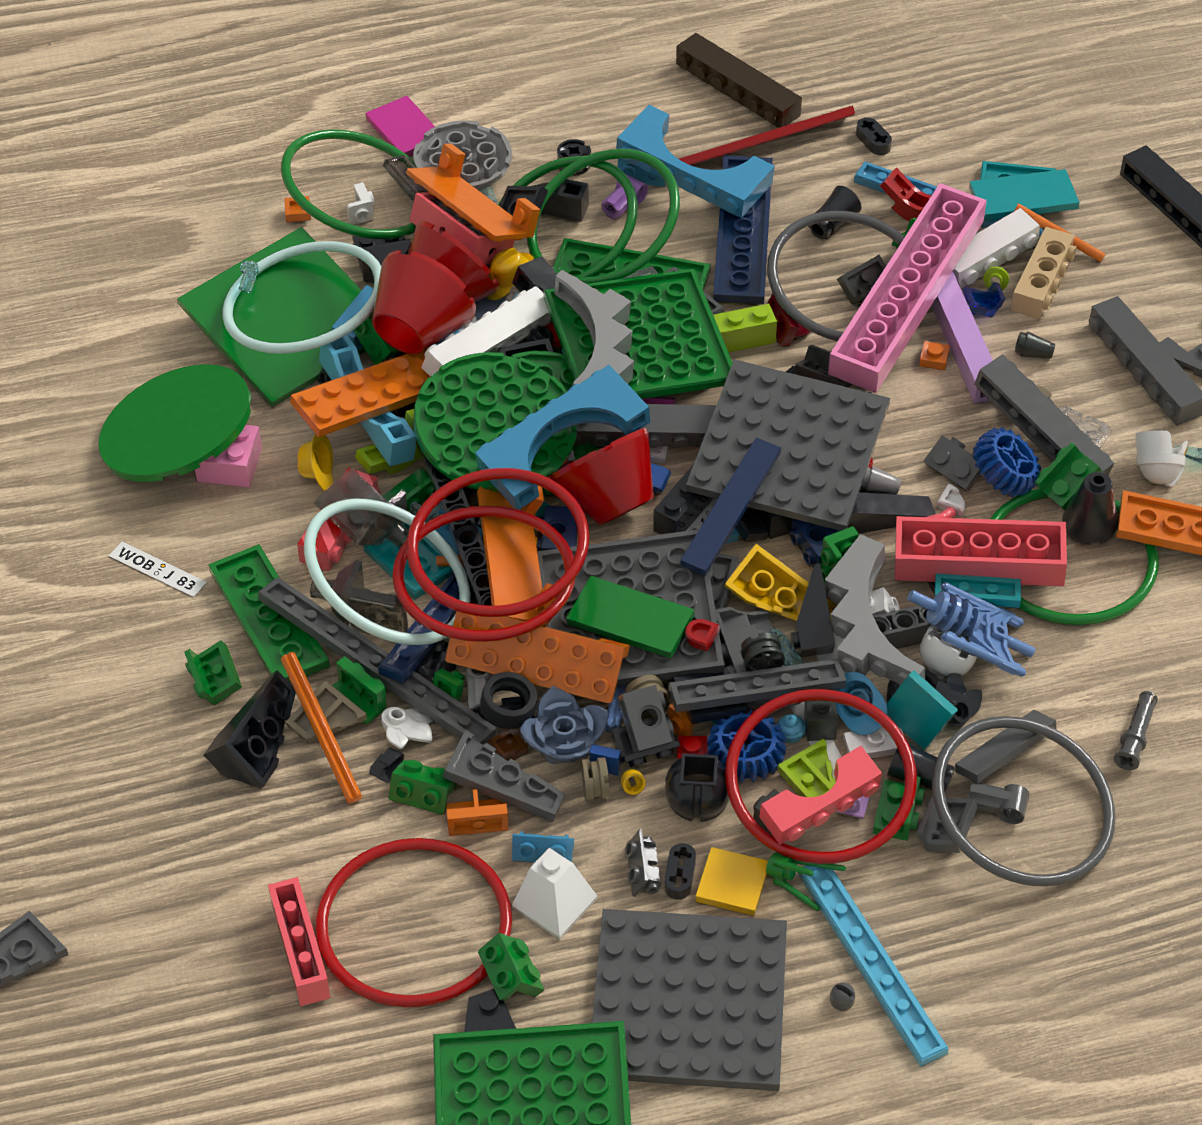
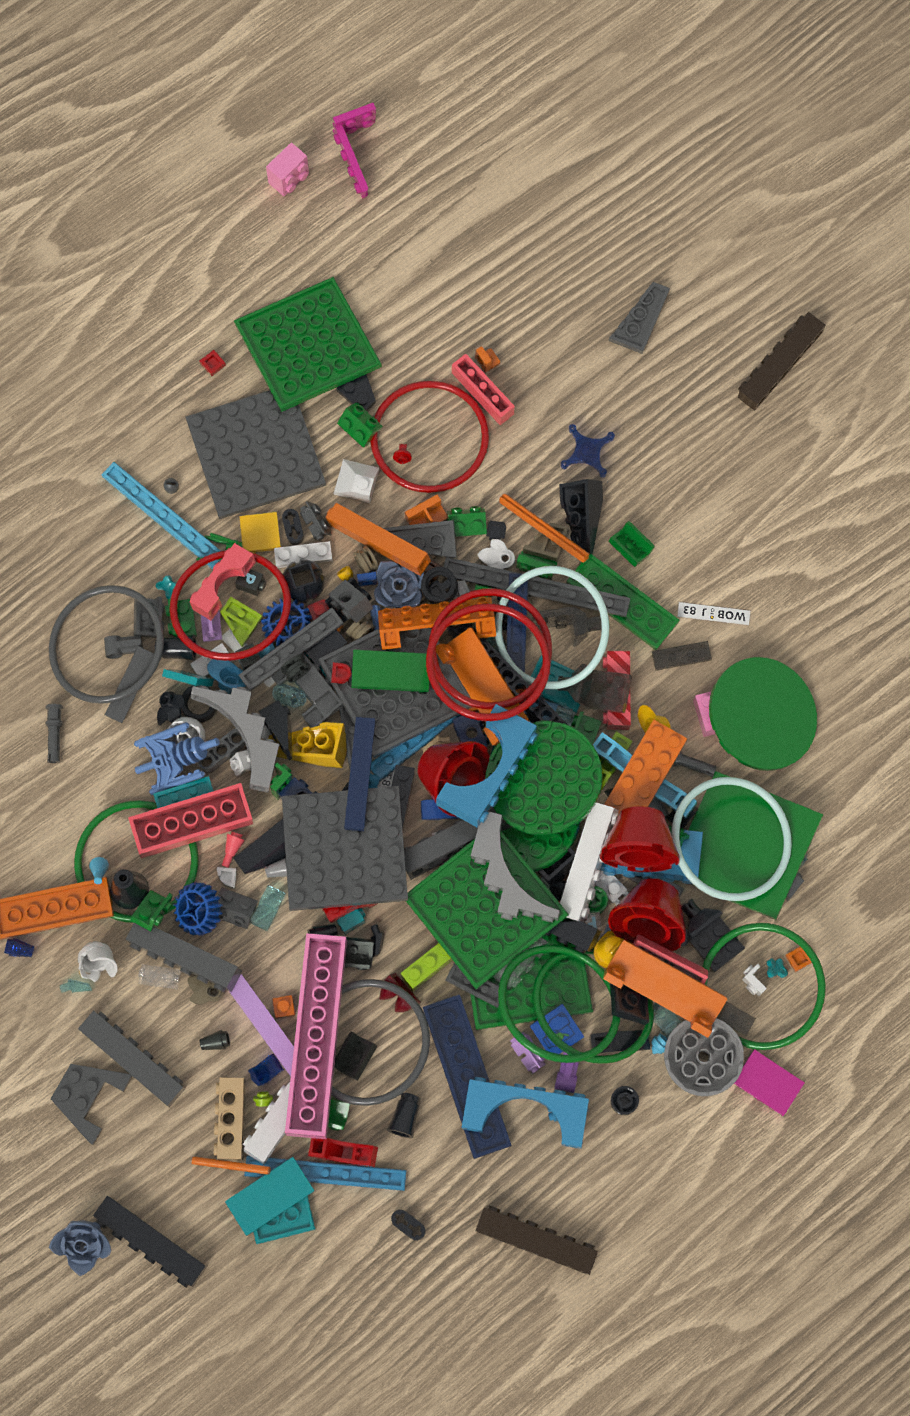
camera: 155 degrees right, 25 degrees up
clear light blue arm [239,260,259,293] -> none
dark azure hinge [512,831,574,862] -> none
red tile [678,105,855,165] -> none
none -> medium azure cone [89,857,109,884]
none -> teal piece [155,575,177,599]
none -> clear light blue slope [250,885,286,931]
none -> white plate [274,541,333,568]
none -> orange brick [326,503,431,576]
none -> red plate [393,444,412,464]
none -> orange bracket [475,346,500,373]
none -> lavender hinge [510,1032,546,1074]
none -> blue tile [529,1004,584,1054]
none -> clear blue piece [561,424,615,478]
none -> medium azure plate [651,1034,668,1054]
none -> clear smoke tile [652,641,712,671]
none -> dark grey pin [673,752,717,777]
none -> teal piece [766,958,788,978]

